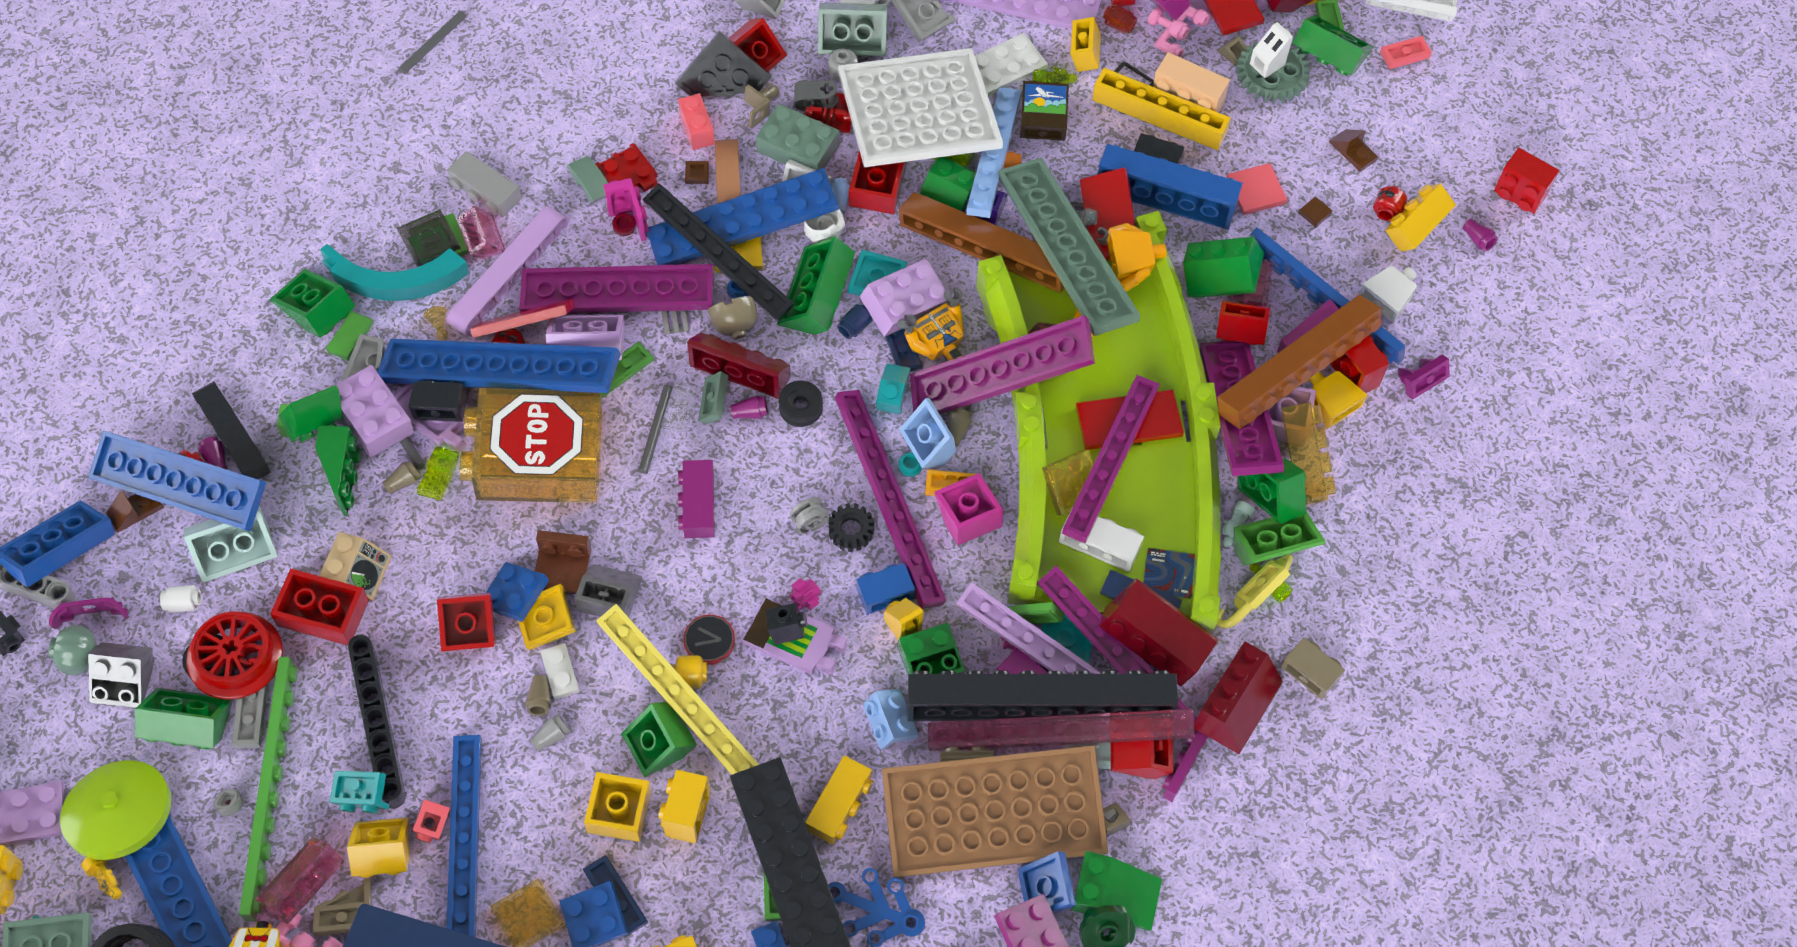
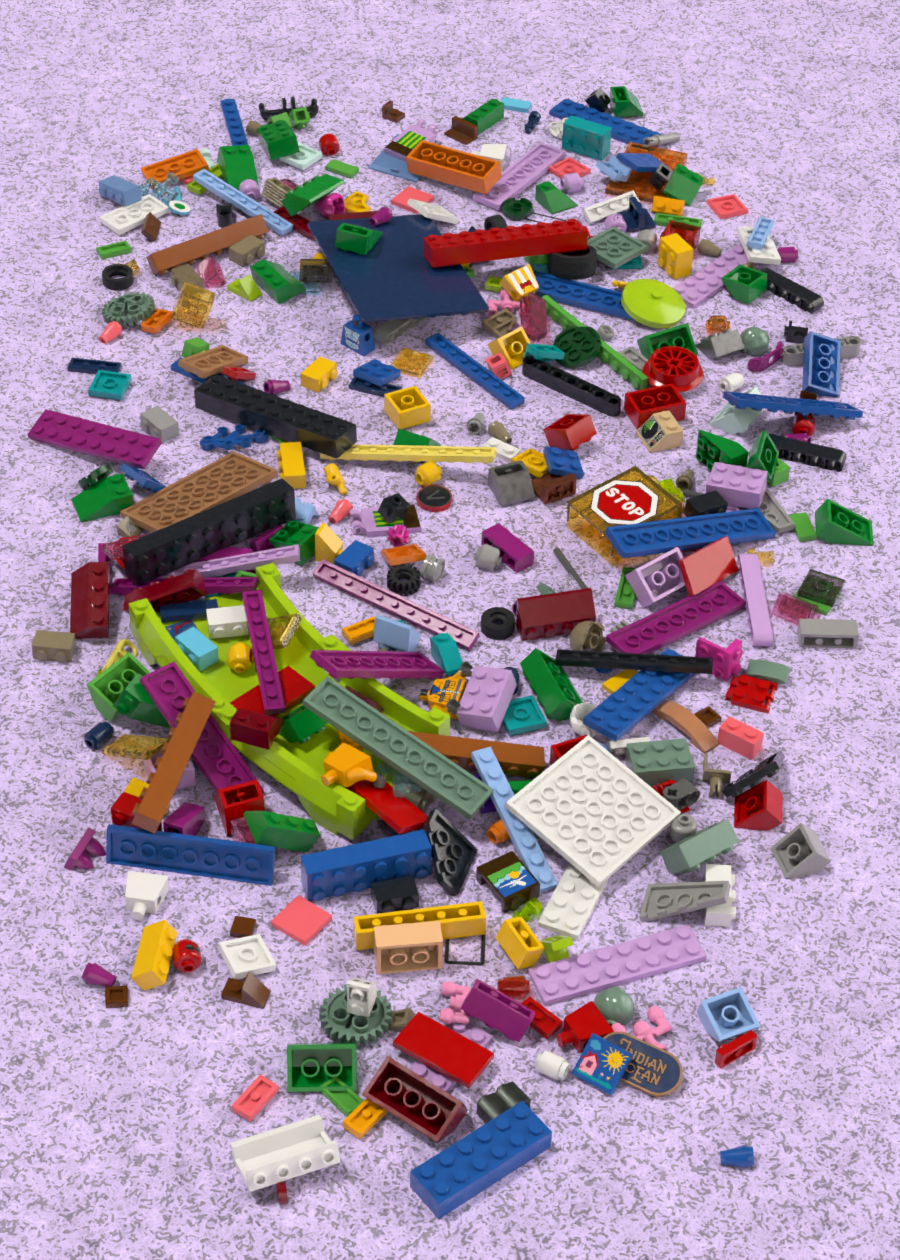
camera: 145 degrees right, 20 degrees down
teal arch [320,244,469,301] -> none
yellow brick [659,770,711,844] -> none
dark pink slope [935,473,1003,545] -> none
red brick [1494,147,1560,214] -> none
none -> dark blue brick [84,721,114,750]
none -> reddish brown tile [105,985,128,1008]
none -> medium azure brick [175,627,219,672]
none -> white plate [218,934,276,980]
none -> yellow head [227,642,253,673]
none -> dark red slope [230,708,285,750]
none -> green slope [278,705,328,744]
none -> yellow piece [323,463,348,495]
none -> coral cone [328,499,353,525]
none -> orange tile [381,544,426,566]
none -> black plate [424,809,478,896]
none -> light grey head [474,544,502,571]
none -> lime slope [539,935,573,963]
none -> dark green tile [553,326,602,369]
none -> clear orange head [706,315,730,335]

